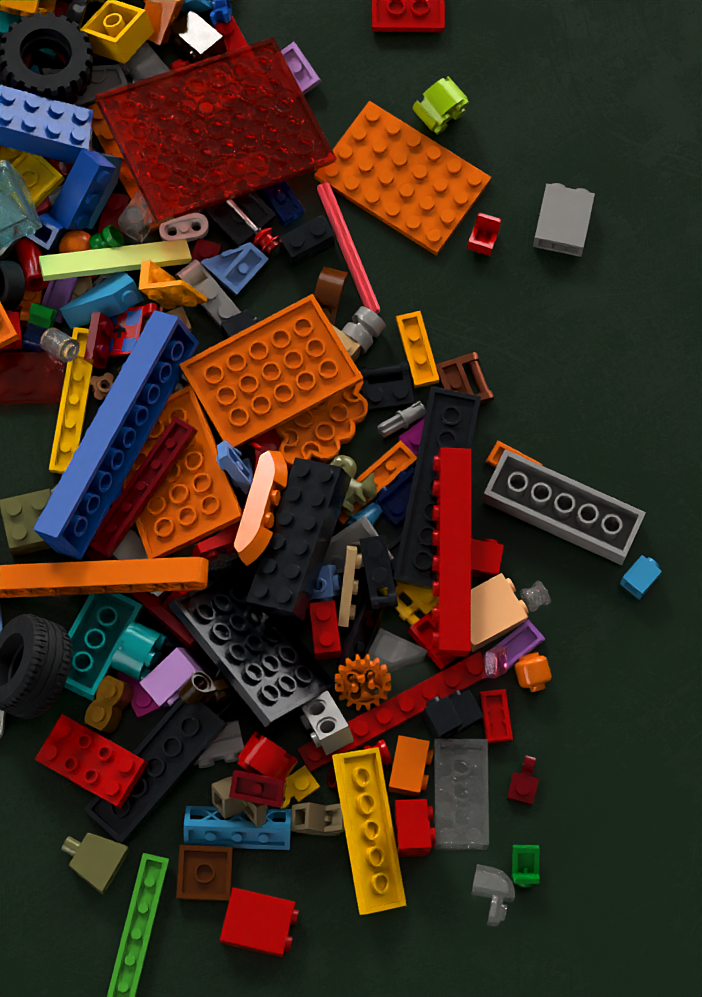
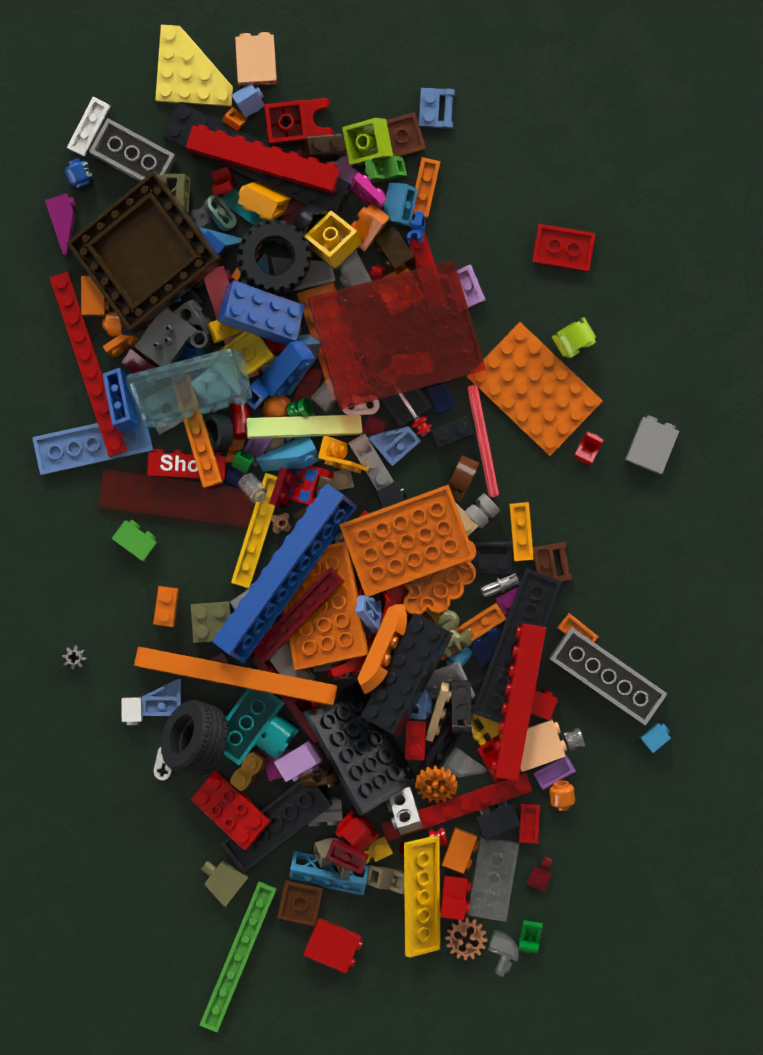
camera: 15 degrees right, 15 degrees up
clear pink plate [483,646,507,679] -> none
none -> nougat gear [445,917,487,960]

